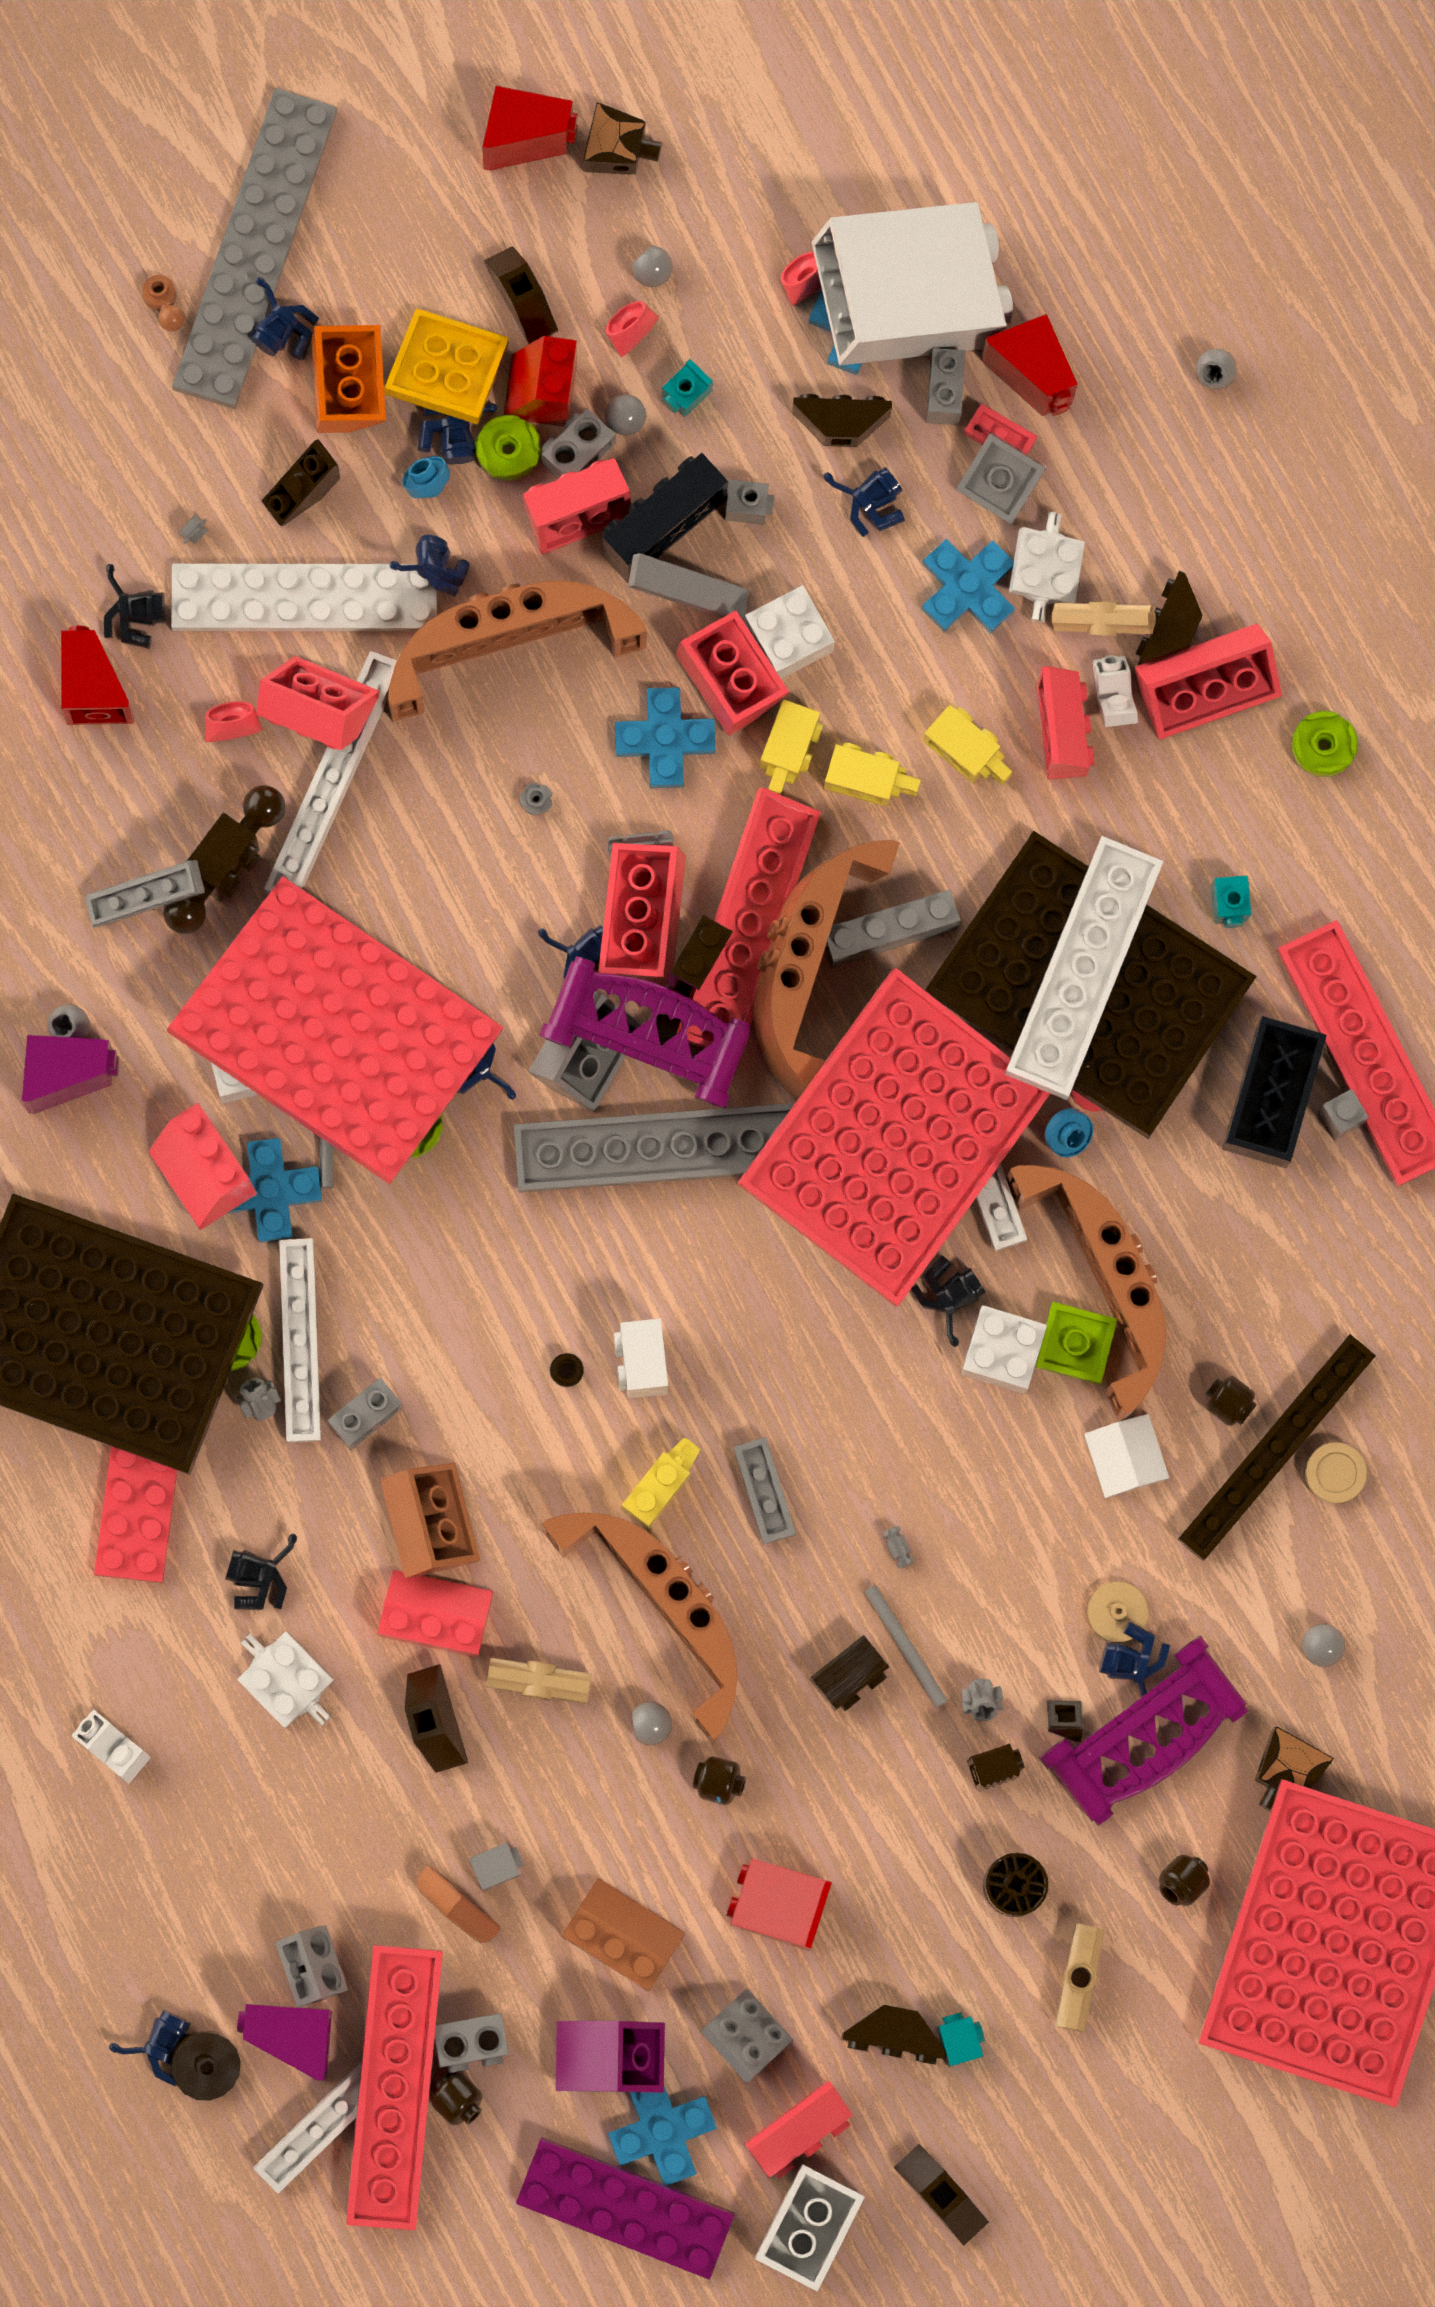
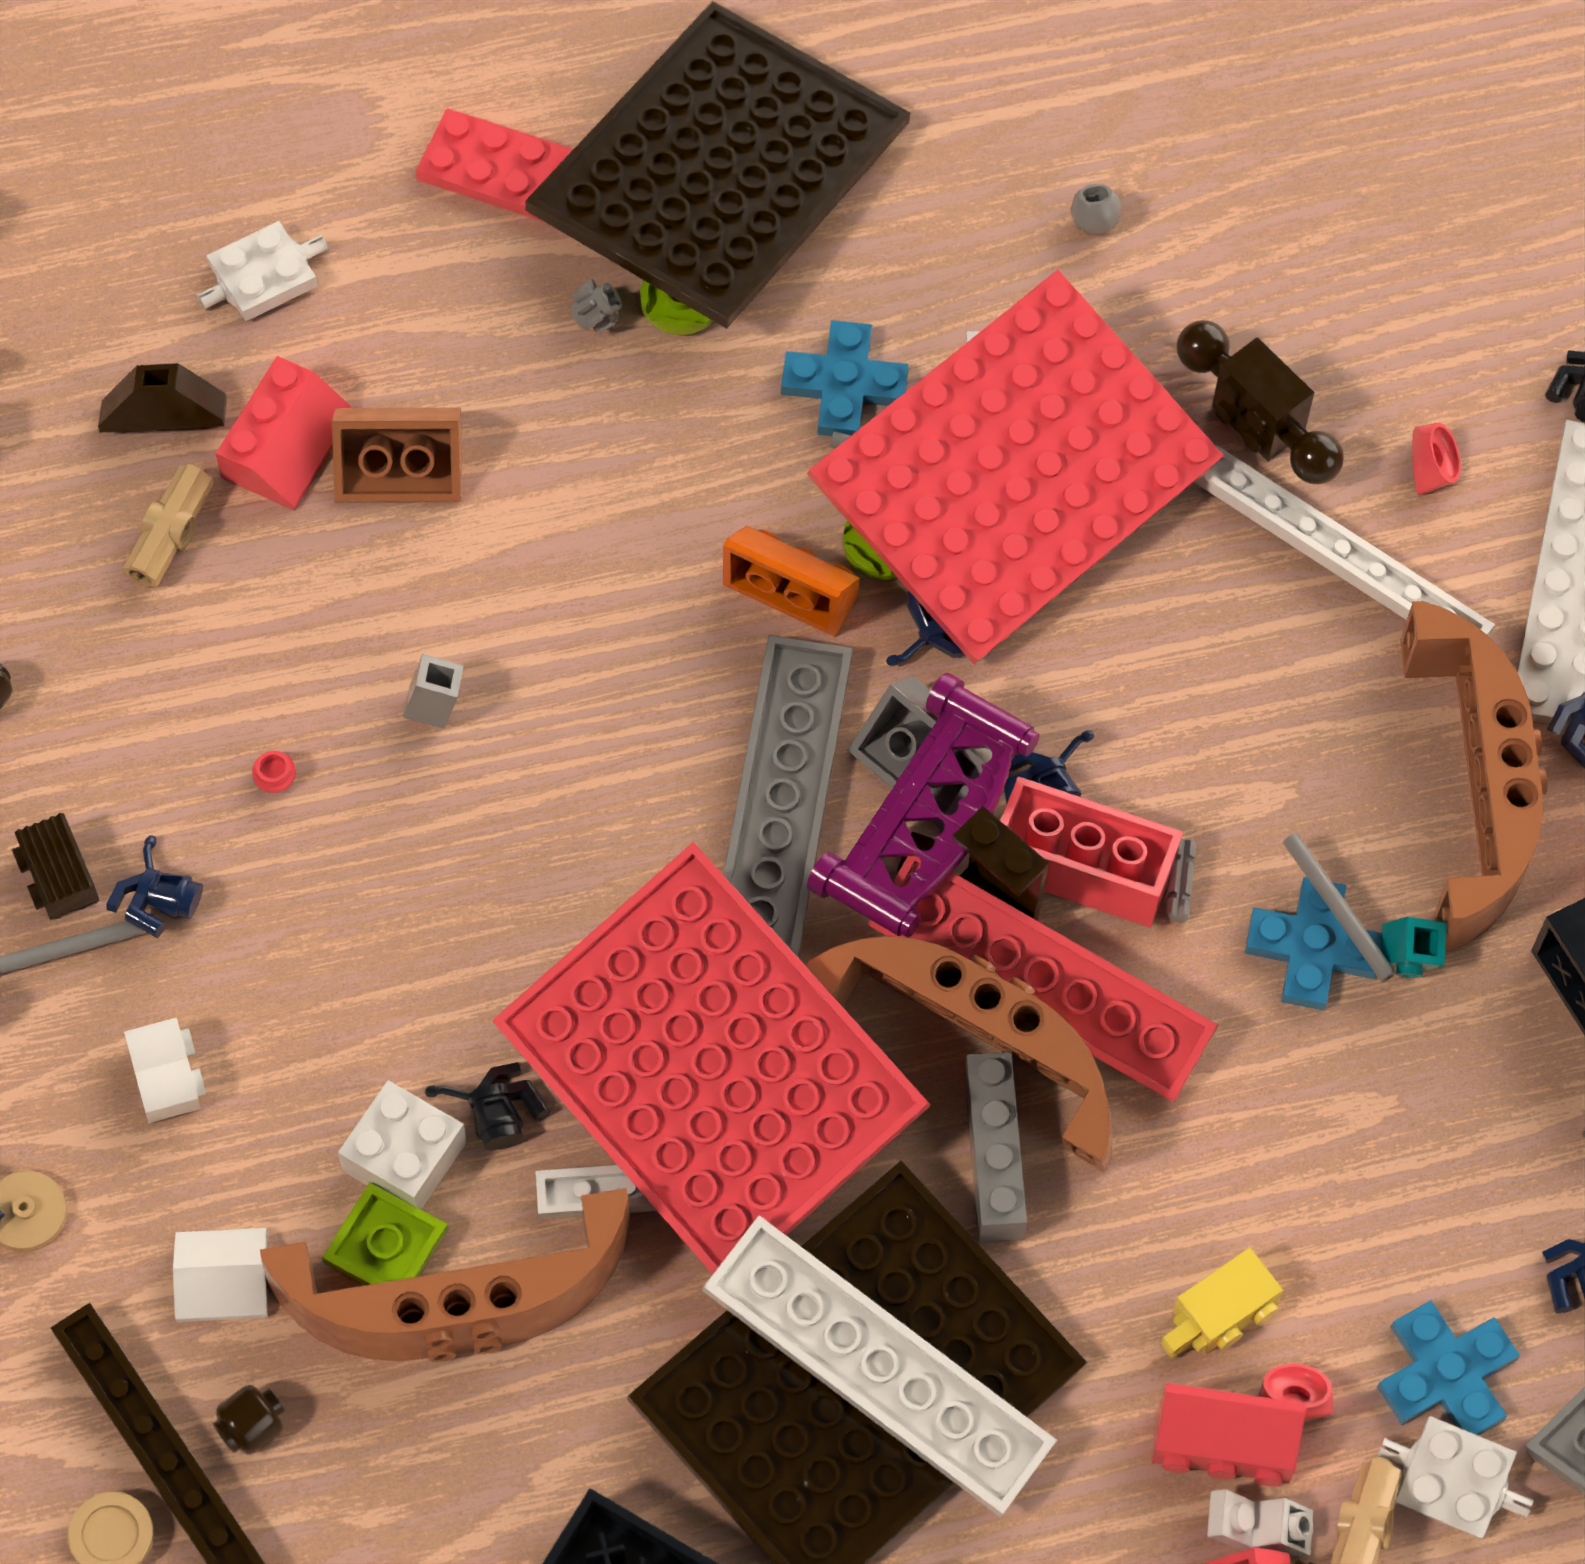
camera: 110 degrees right, 15 degrees down
magenta slope [22,1035,119,1114] -> none
red slope [61,625,134,725] -> none
white slope [72,1709,151,1784] -> none
light grey tile [85,860,205,928] -> none
coral slope [148,1103,257,1230] -> none
black piece [225,1534,297,1610] -> none
coral slope [256,656,380,750] -> none
white plate [279,1238,321,1443] -> none
light grey brick [327,1377,403,1451] -> none
light grey plate [520,783,552,815] -> none
nougat slope [542,1512,737,1744] -> none
dark brown plate [550,1353,584,1387] -> none
white brick [614,1318,668,1399] -> none
light yellow hinge [621,1437,700,1530] -> none
light grey tile [628,553,749,621] -> none
light grey piece [632,1702,672,1745] -> none
coral slope [675,610,789,736] -> none
light grey plate [733,1437,796,1545] -> none
white brick [744,585,835,679] -> none
light yellow hinge [760,699,824,795] -> none
light yellow hinge [824,743,921,807] -> none
light grey piece [883,1526,914,1568] -> none
dark azure plate [1045,1108,1093,1158] -> none
none -> dark blue piece [106,835,203,938]
none -> white brick [124,1017,206,1123]
none -> coral plate [252,751,296,793]
none -> light grey brick [403,654,464,729]
none -> orange slope [723,525,860,637]
none -> coral piece [1258,1363,1334,1421]
none -> light grey piece [1283,833,1396,983]
none -> teal brick [1381,917,1447,978]

